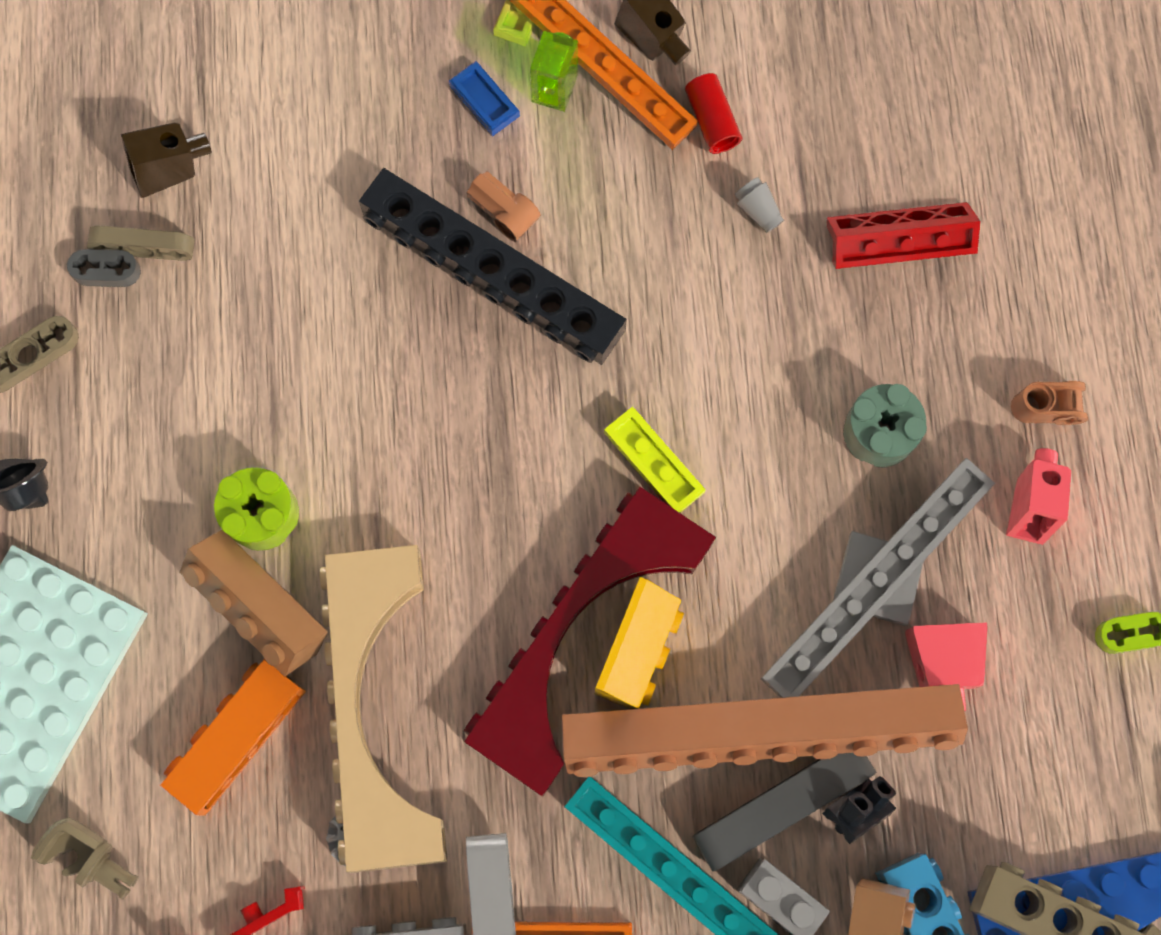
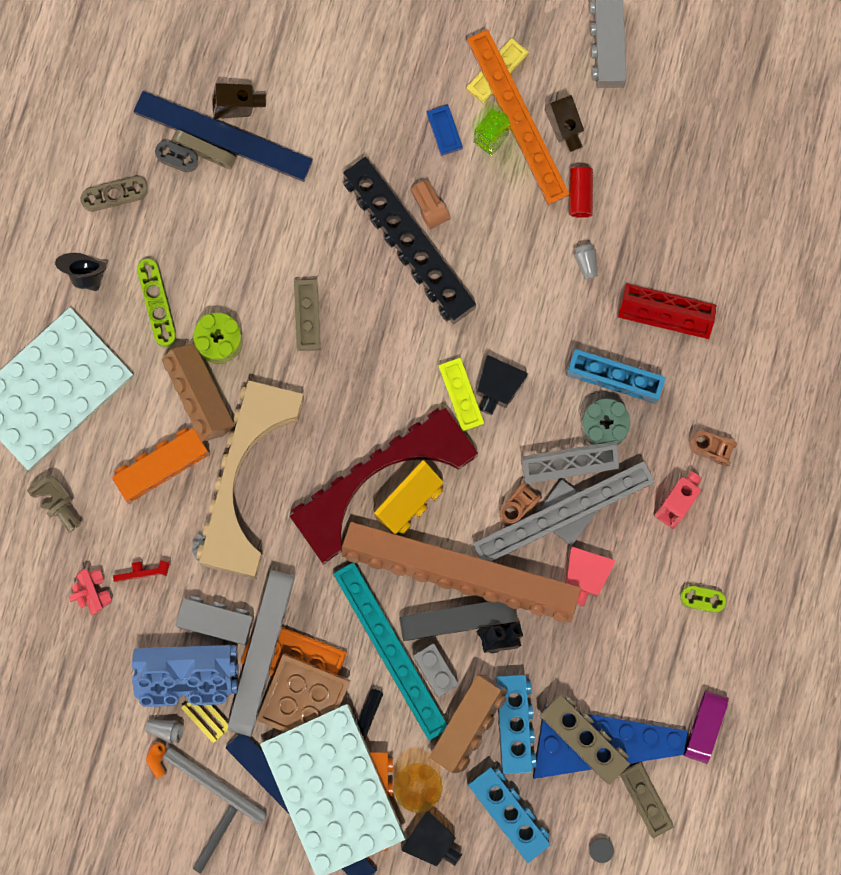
camera: 20 degrees right, 5 degrees up
none -> dark blue tile [133,91,313,182]
none -> lime beam [137,259,176,348]
none -> dark tan plate [294,280,321,351]
none -> black torso [477,355,528,416]
none -> nougat piece [499,481,542,526]
none -> light grey fence [521,441,619,484]
none -> dark azure brick [566,349,666,404]

